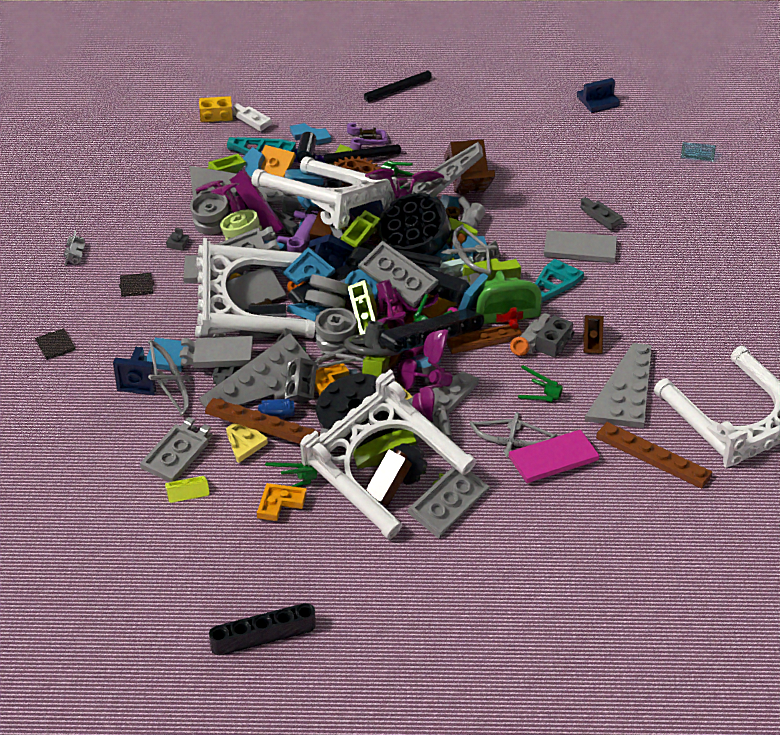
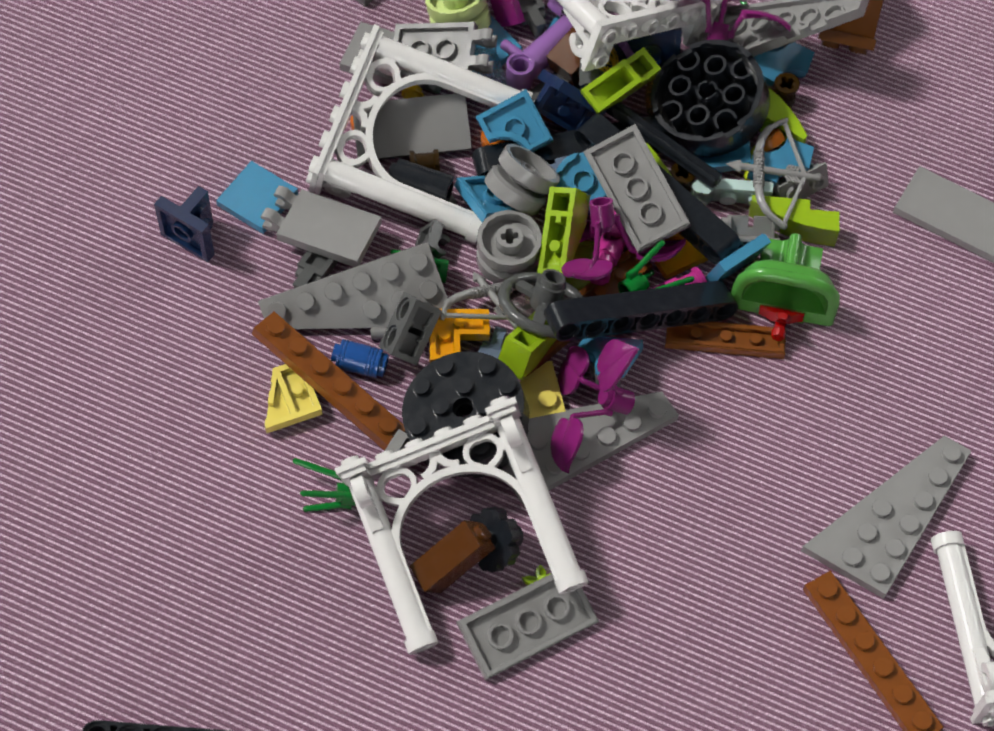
camera: 20 degrees right, 20 degrees up
clear smoke piece [35,328,76,360] -> none
clear smoke piece [119,273,154,297] -> none
light grey tile [140,417,213,482] -> none
light grey piece [148,340,193,416] -> none
neon yellow slope [165,476,210,503] -> none
light orange plate [257,483,307,521] -> none
lime slope [353,429,416,469] -> none
light grey hinge [431,405,453,441] -> none
light grey piece [458,196,486,229] -> none
light grey piece [470,412,558,458] -> none
dark pink tile [509,429,600,483] -> none
orange tile [510,337,530,356] -> none
green plant [518,365,563,403] -> none
light grey hinge [520,313,551,354] -> none
teal plate [535,258,584,303] -> none
dark grey brick [535,315,574,358] -> none
reddish brown slope [583,315,604,353] -> none

